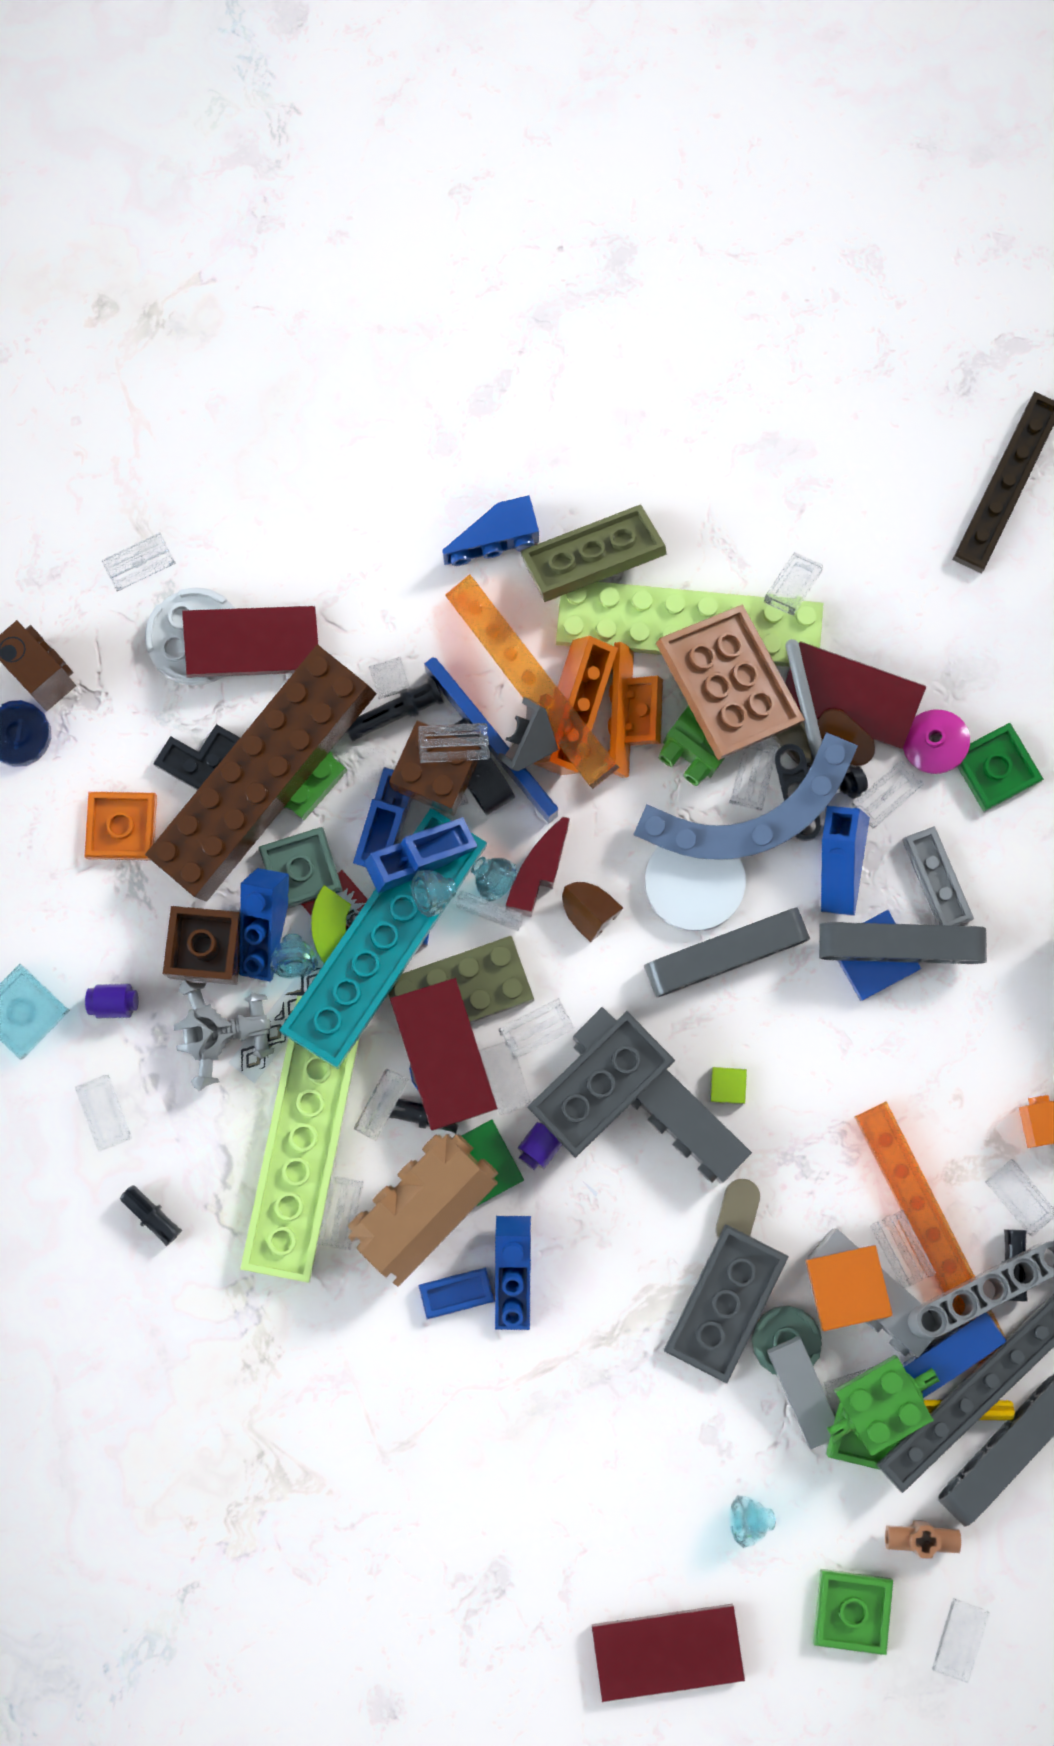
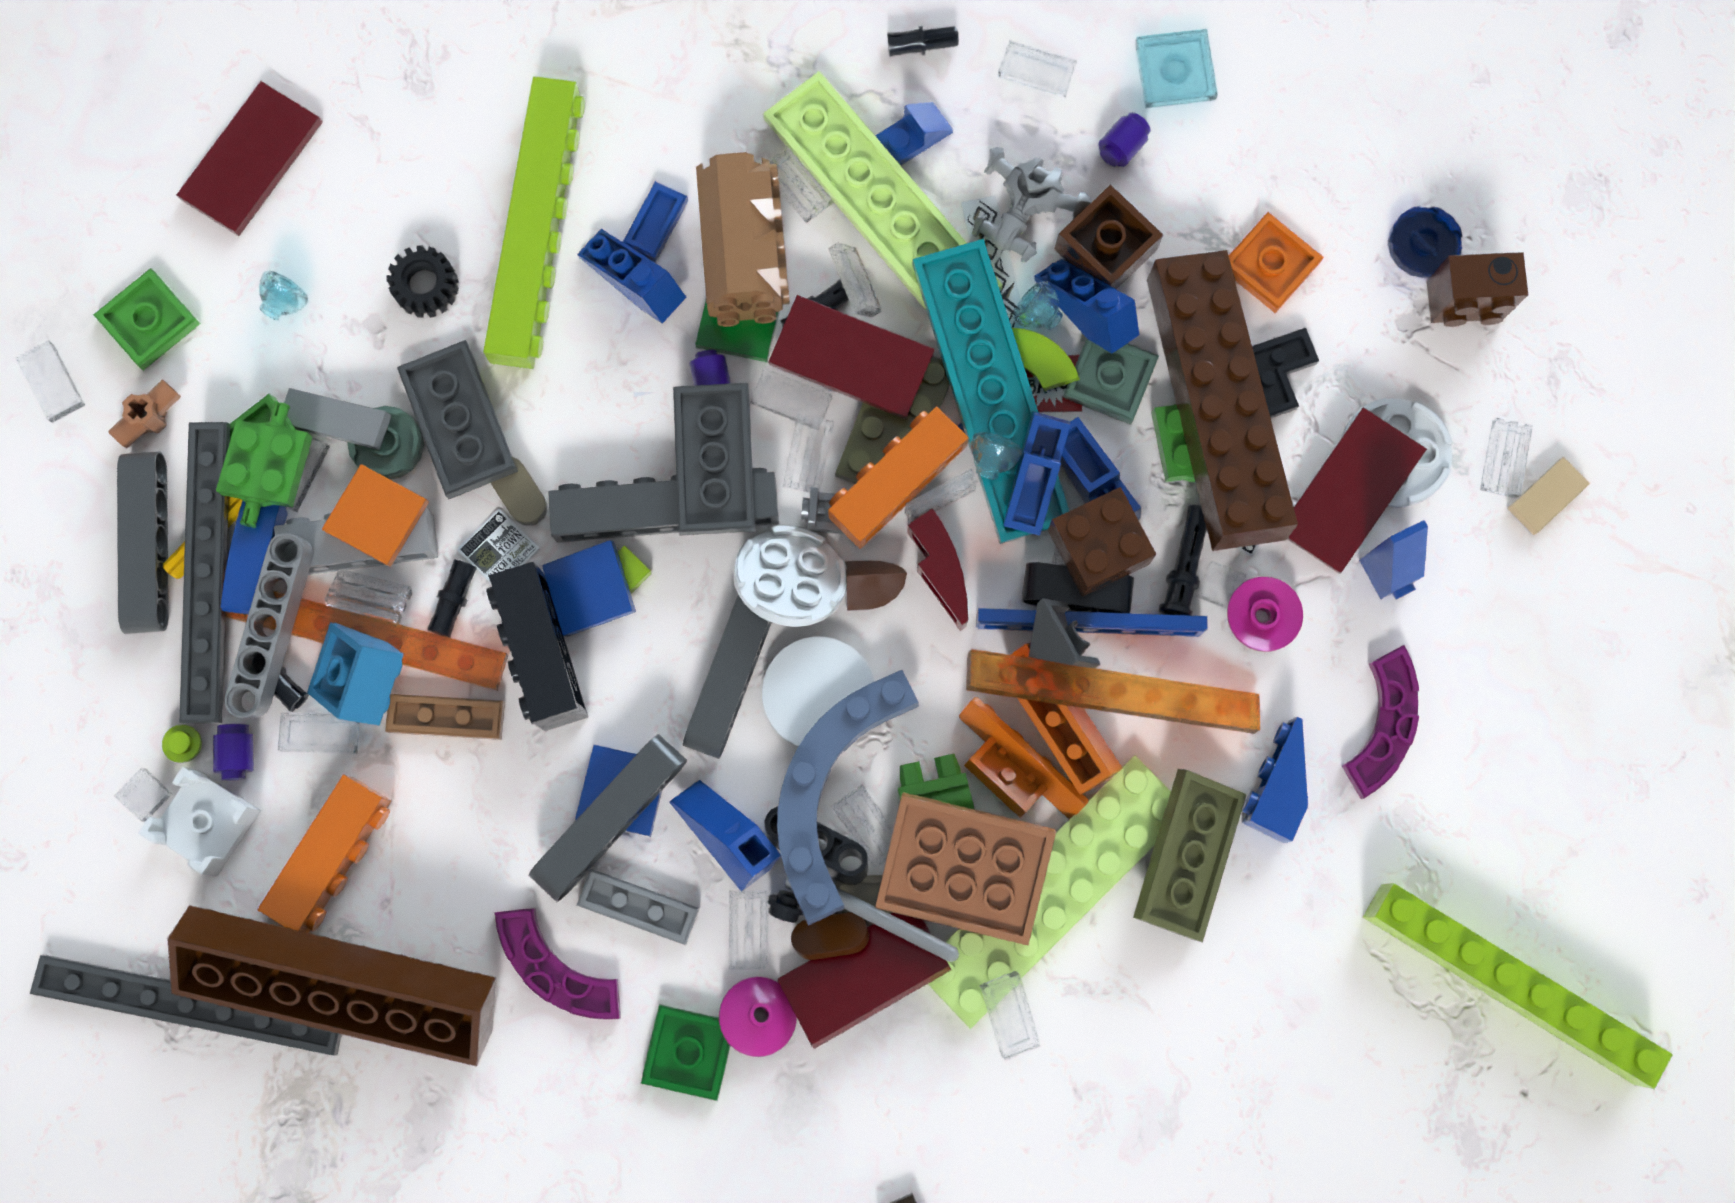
camera: 130 degrees right, 0 degrees up
clear tile [418,723,490,763] -> none
clear light blue brick [471,857,517,902] -> none
none -> dark azure slope [307,622,403,726]
none -> medium nougat tile [385,694,505,740]
none -> black tyre [387,245,459,318]
none -> black pin [427,559,477,638]
none -> sticker [457,509,539,583]
none -> lime brick [483,76,585,369]
none -> black brick [486,561,588,731]
none -> magenta tile [494,908,621,1019]
none -> blue tile [542,540,636,637]
none -> white tile [733,526,847,627]
none -> flat silver bracket [801,487,844,534]
none -> orange brick [828,406,969,549]
none -> blue slope [875,102,953,166]
none -> dark pink dish [1227,577,1303,652]
none -> magenta tile [1342,645,1419,799]
none -> blue slope [1359,520,1428,600]
none -> lime brick [1363,883,1673,1089]
none -> tan tile [1507,457,1590,535]

